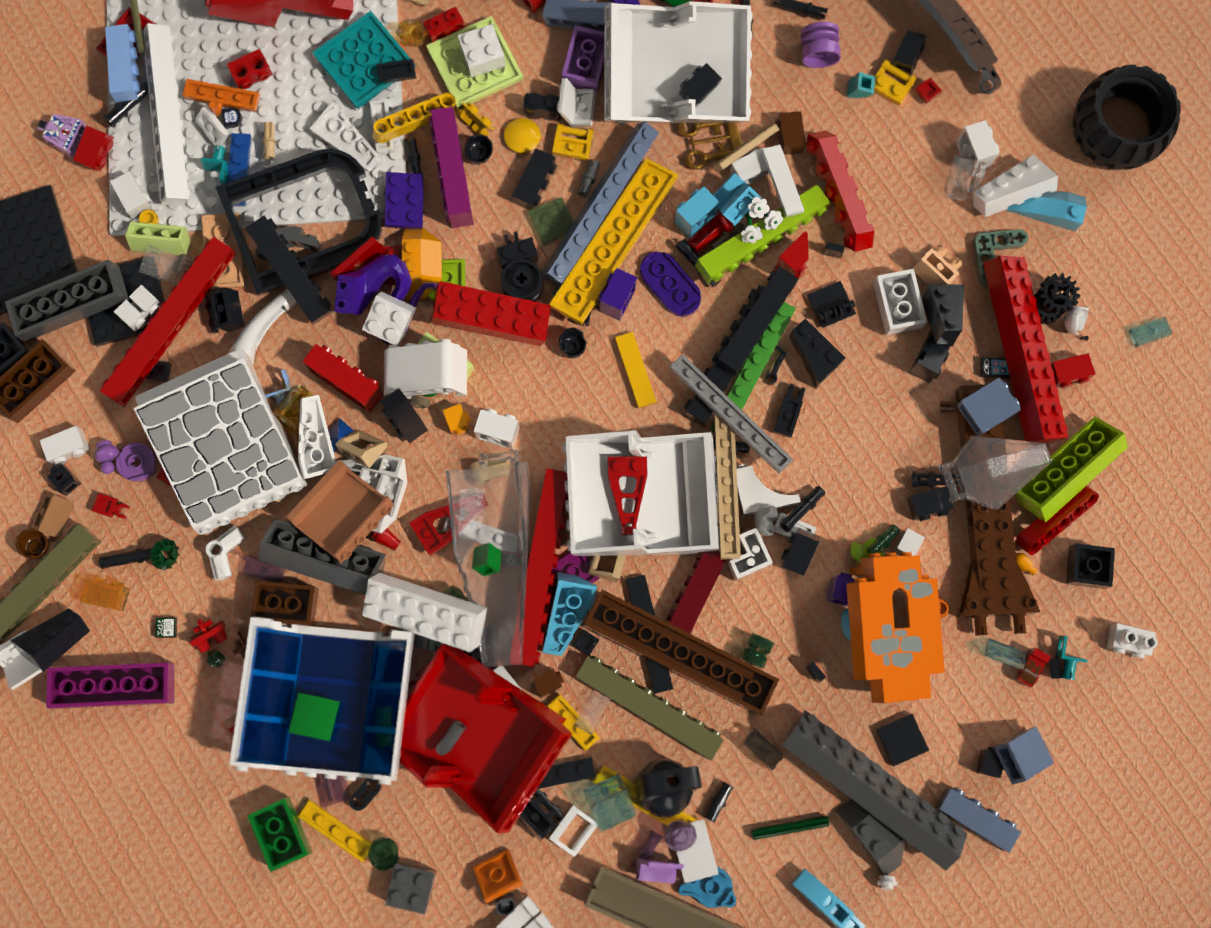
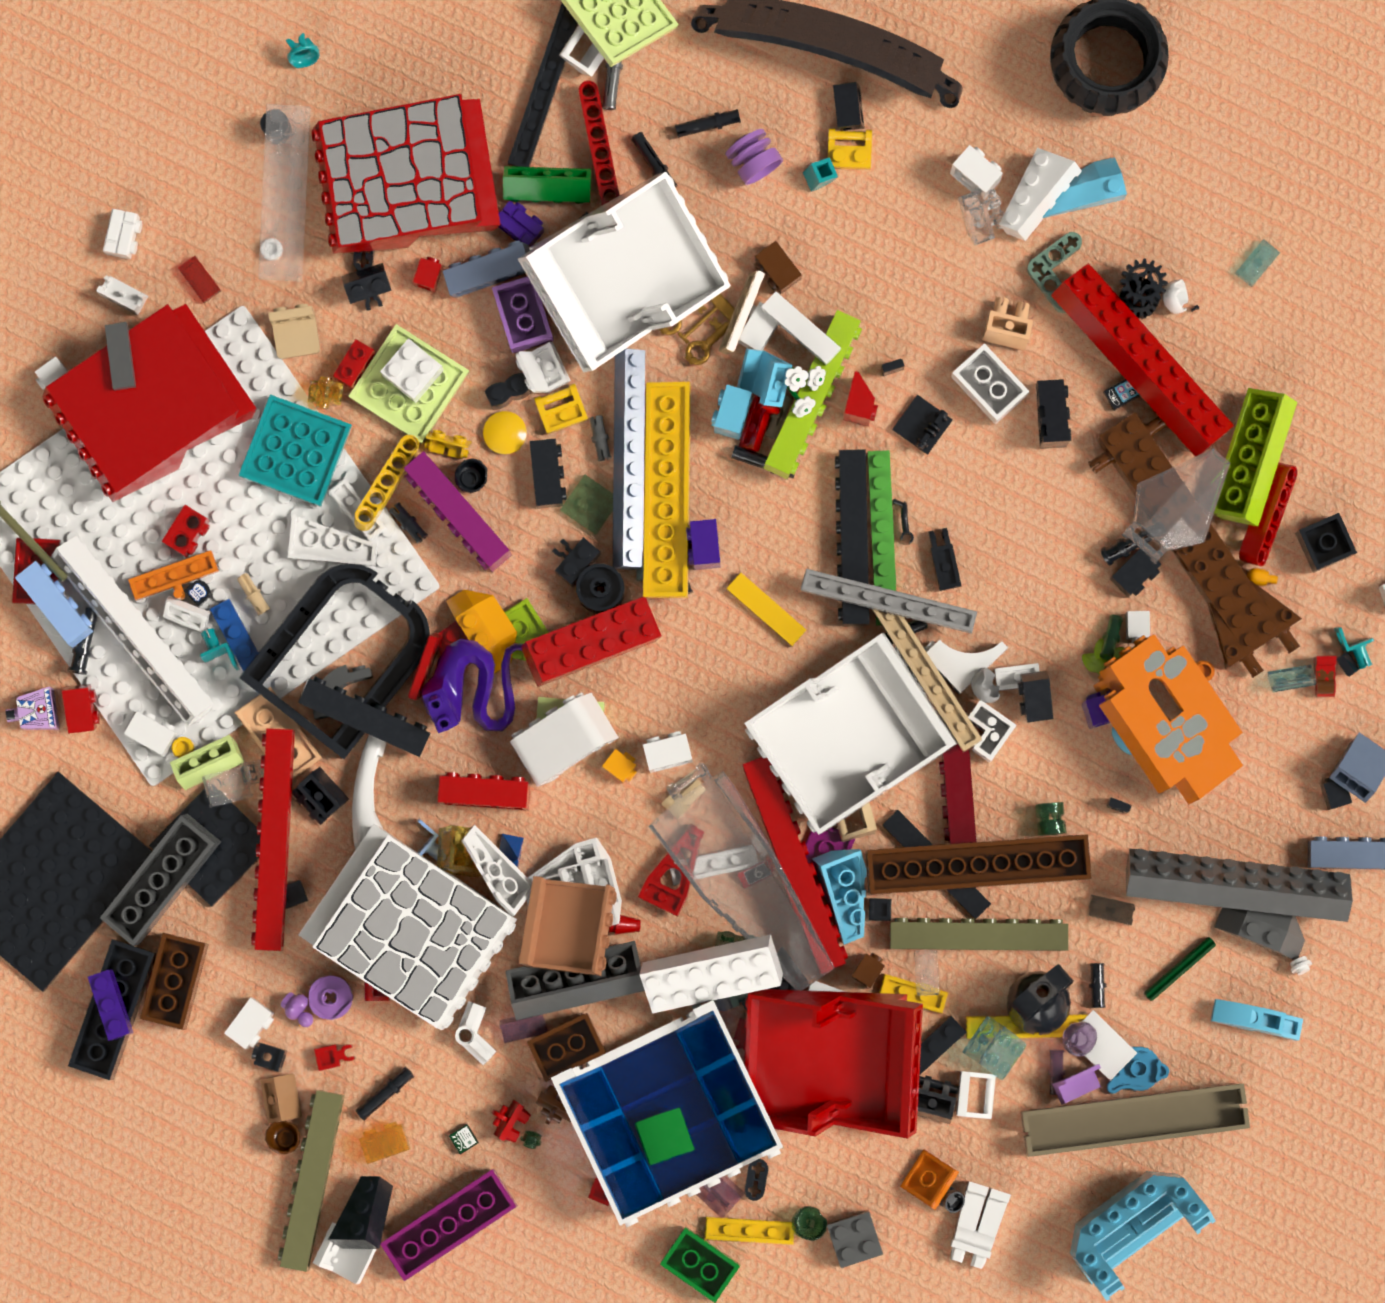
camera: 20 degrees left, 5 degrees up
white piece [114,285,161,332] -> none
dark green gear [150,539,180,570] -> none
tan tile [335,430,387,468] -> none
white brick [362,291,416,346] -> none
black tile [376,59,417,84] -> none
black brick [380,388,428,444] -> none
dark purple plate [385,172,423,229] -> none
dark tan tile [411,397,430,409] -> none
dark grey bar [436,720,467,755] -> none
green panel [472,543,502,577] -> none
black hair [558,327,587,359] -> none
red plate [607,456,648,536] -> none
dark purple tile [640,251,701,317] -> none
black brick [679,63,722,108] -> none
black brick [716,266,799,376] -> none
black pin [780,486,825,532] -> none
black wedge [789,319,846,388] -> none
red brick [806,131,875,252] -> none
black tile [876,714,930,766] -> none
red plate [915,77,942,104] -> none
black wedge [921,284,964,344] -> none
sand blue brick [956,377,1021,437] -> none
red brick [1051,353,1096,389] -> none

